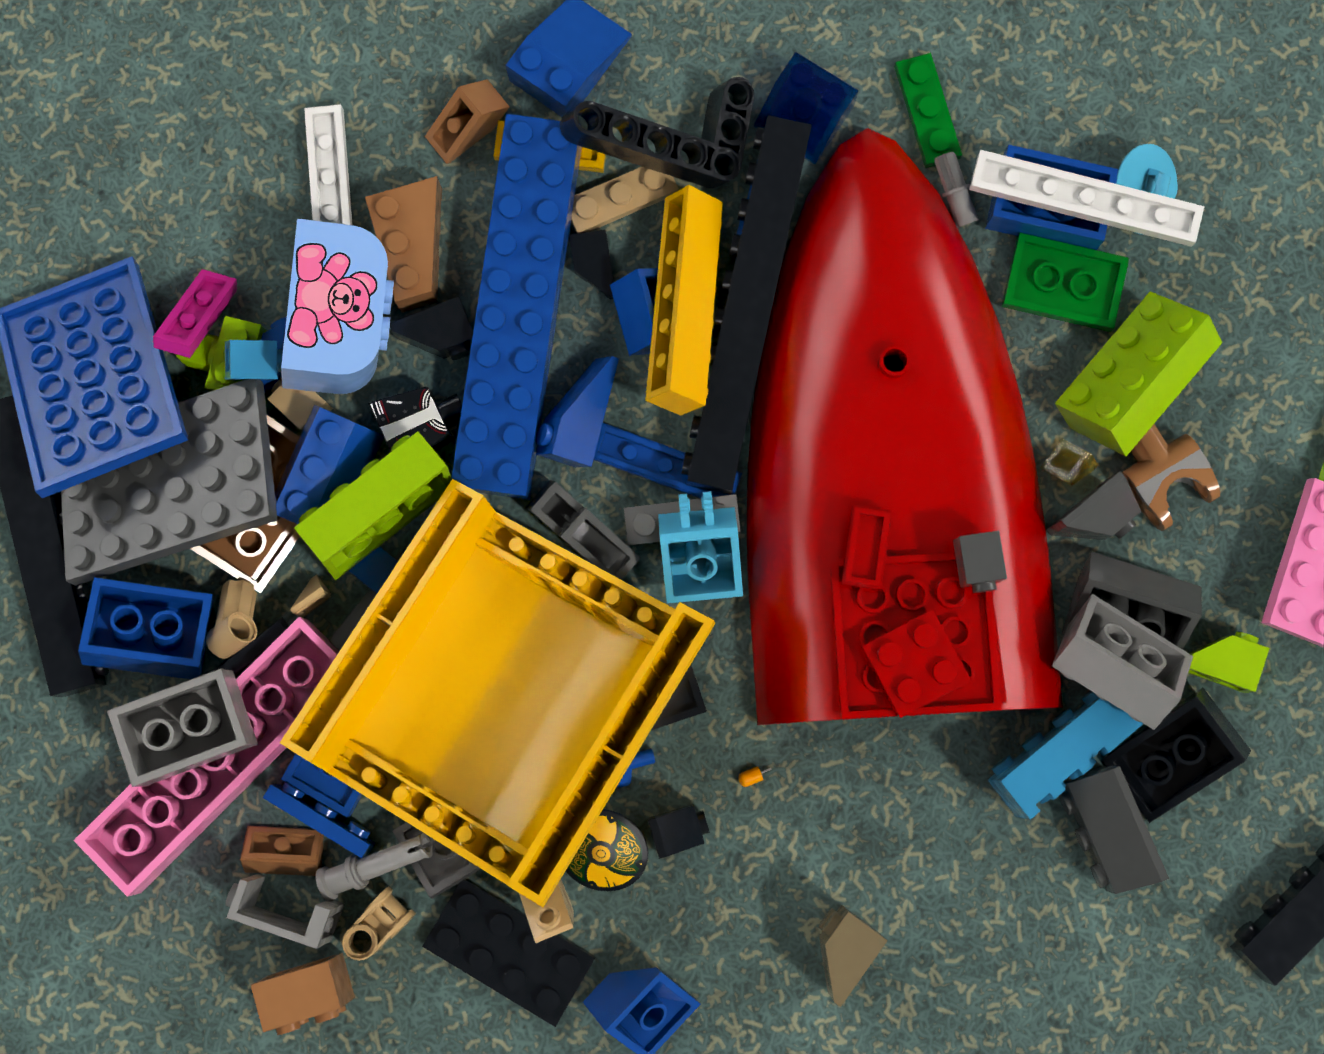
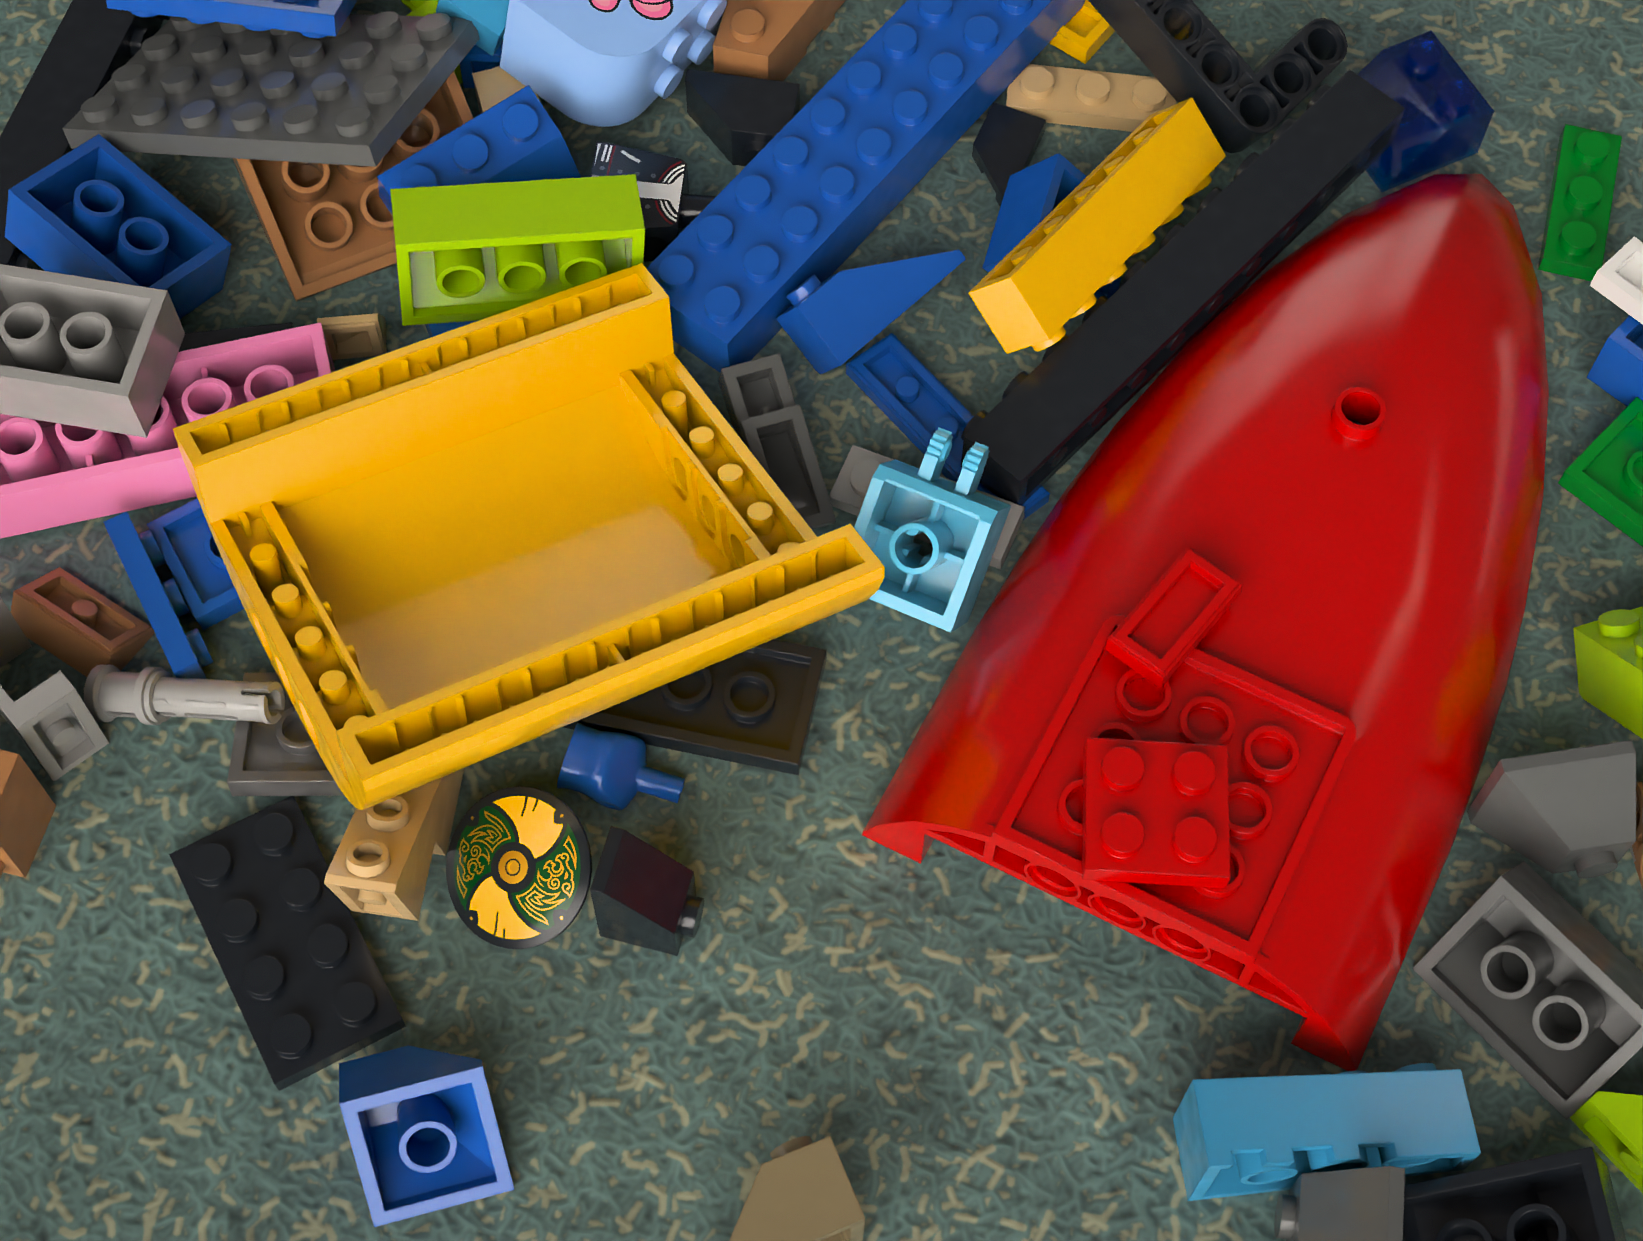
camera: 25 degrees right, 20 degrees down
tan piece [206,579,257,659] -> none
tan piece [342,886,416,961] -> none
light orange piece [738,766,771,787] -> none
light grey axle [934,152,979,228] -> none
dark grey brick [953,531,1007,593] -> none
clear yellow slope [1040,438,1098,486] -> none
light grey brick [1052,594,1193,730] -> none

